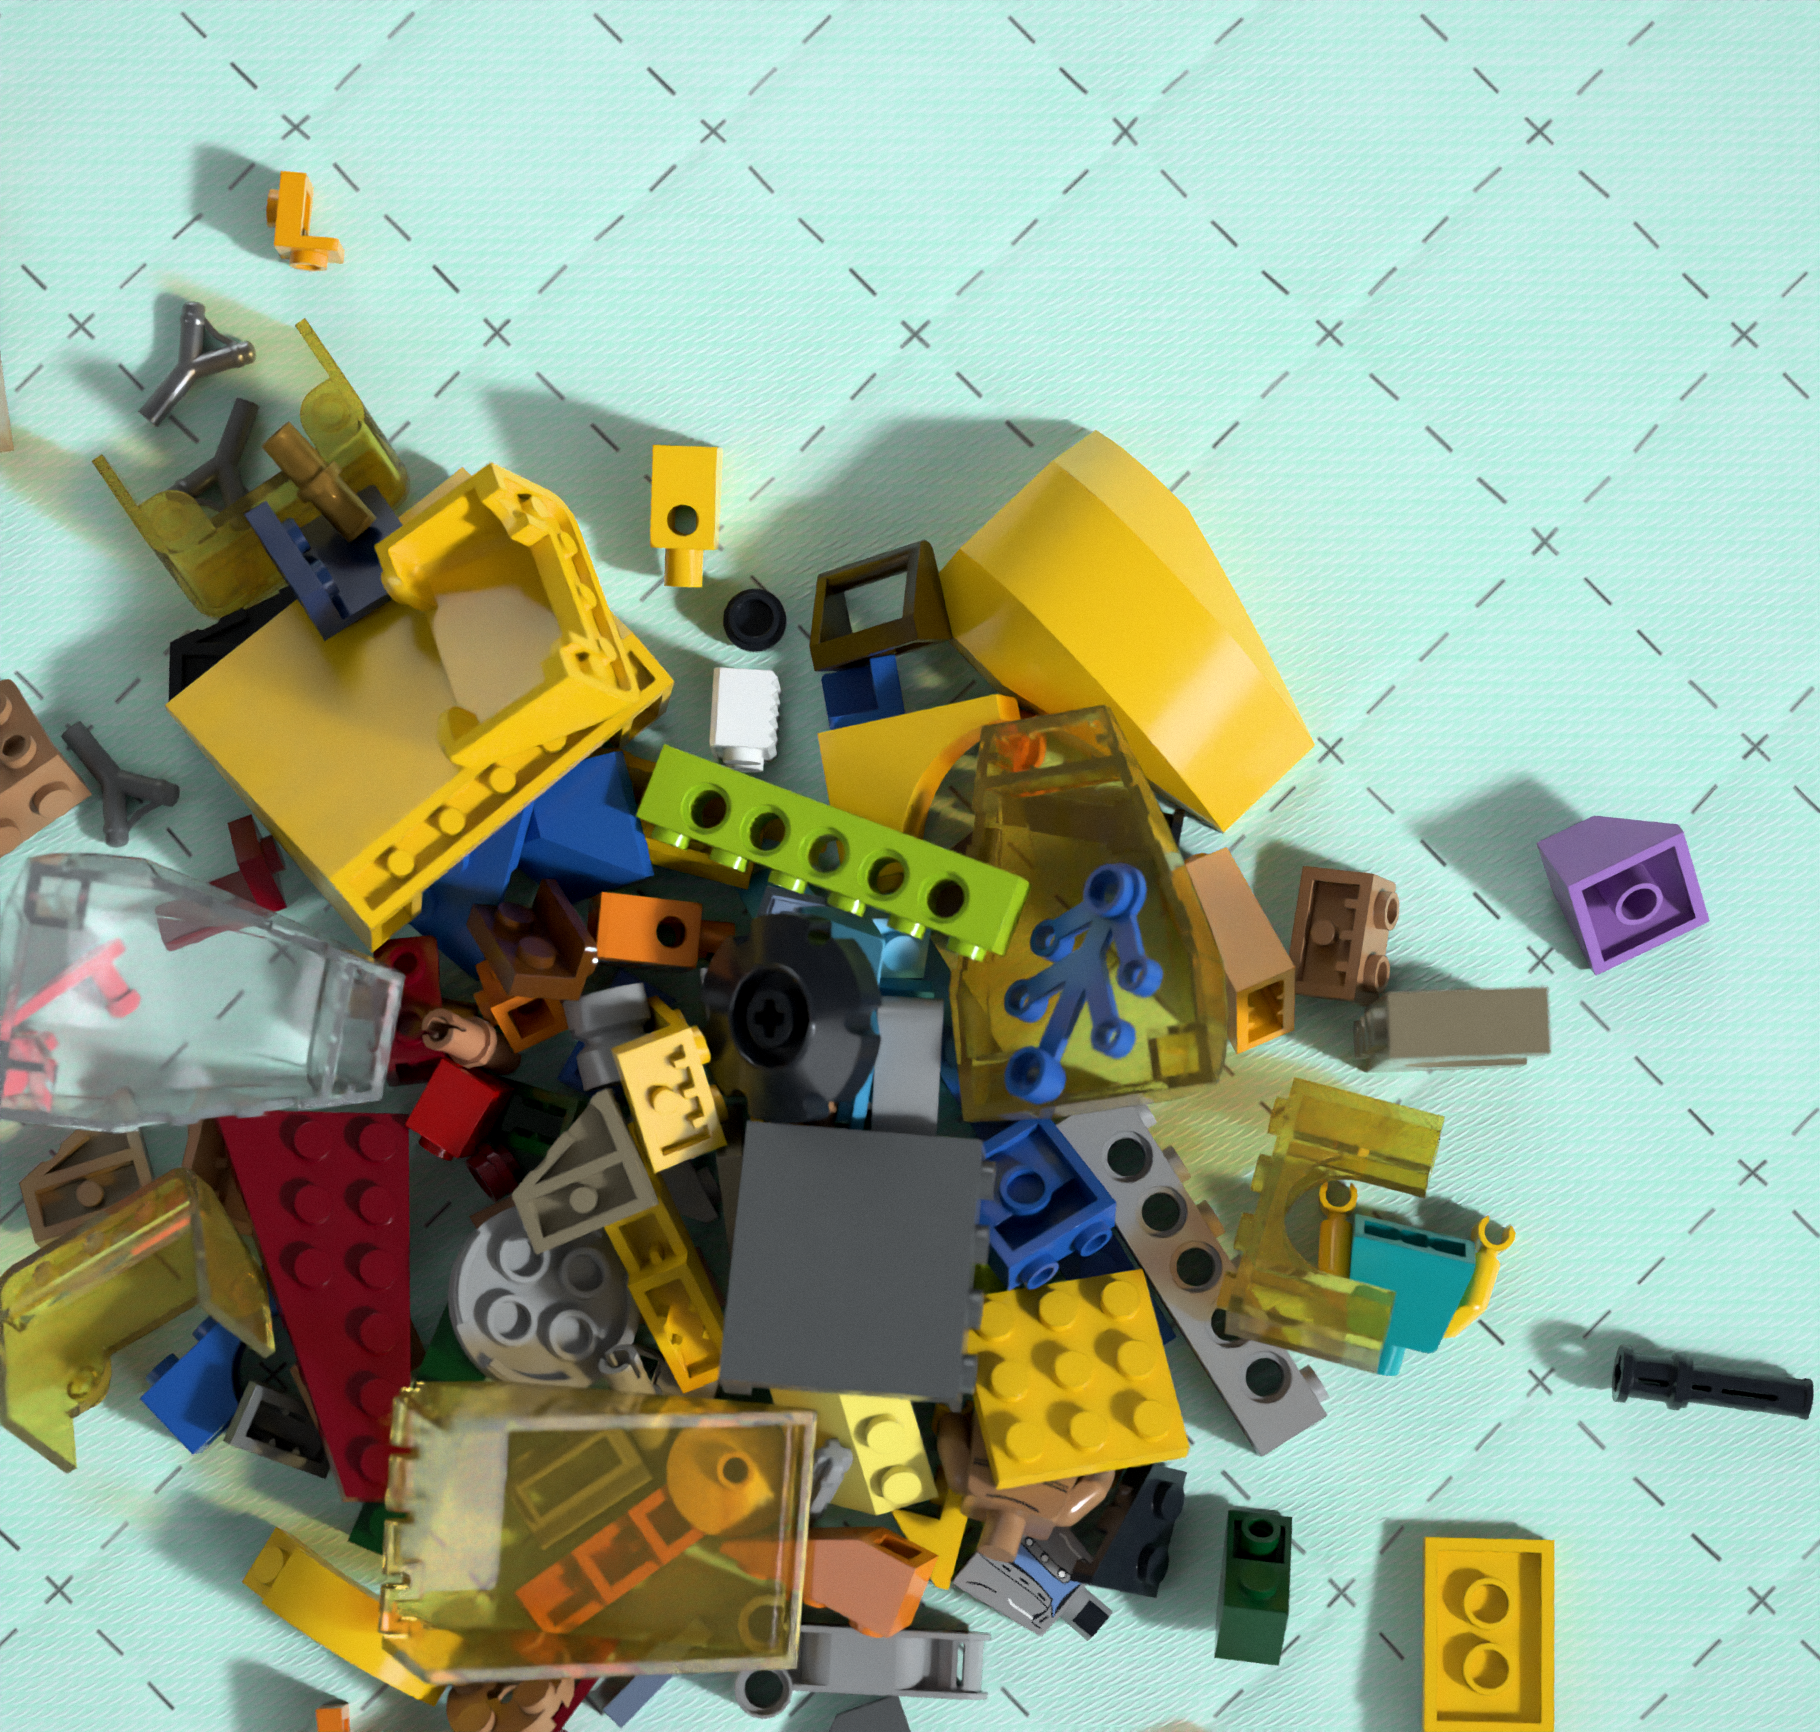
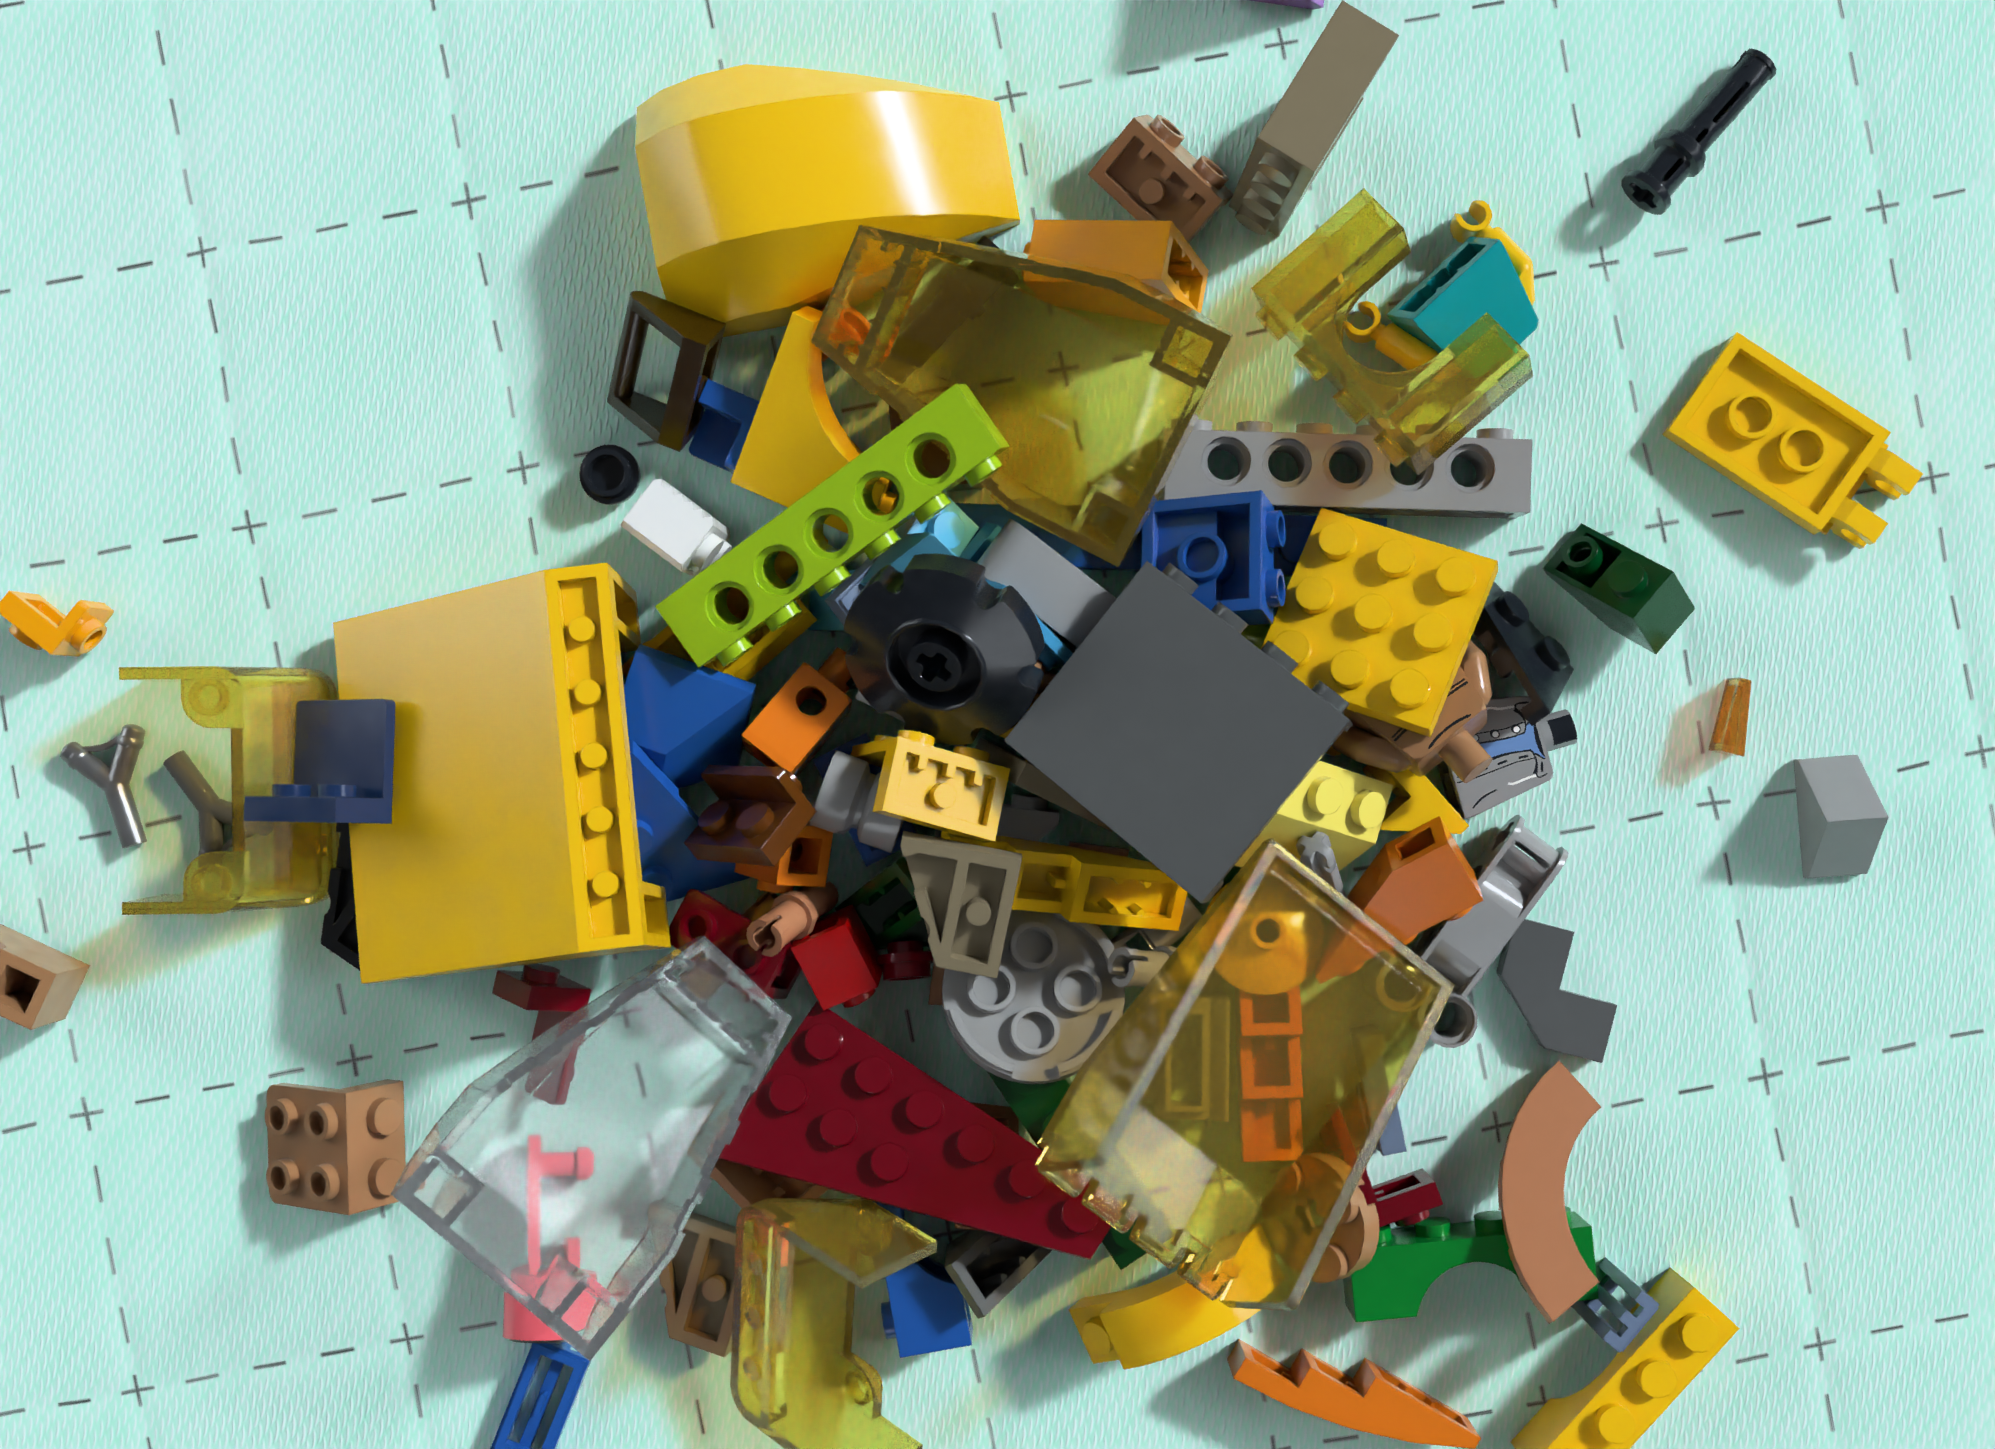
camera: 60 degrees left, 5 degrees up
dark grey piece [61,721,180,848] -> none
pearl gold pin [261,422,377,543] -> none
yellow windscreen [374,462,640,769] -> none
yellow torso [650,445,723,587] -> none
blue plant [1004,863,1162,1104] -> none

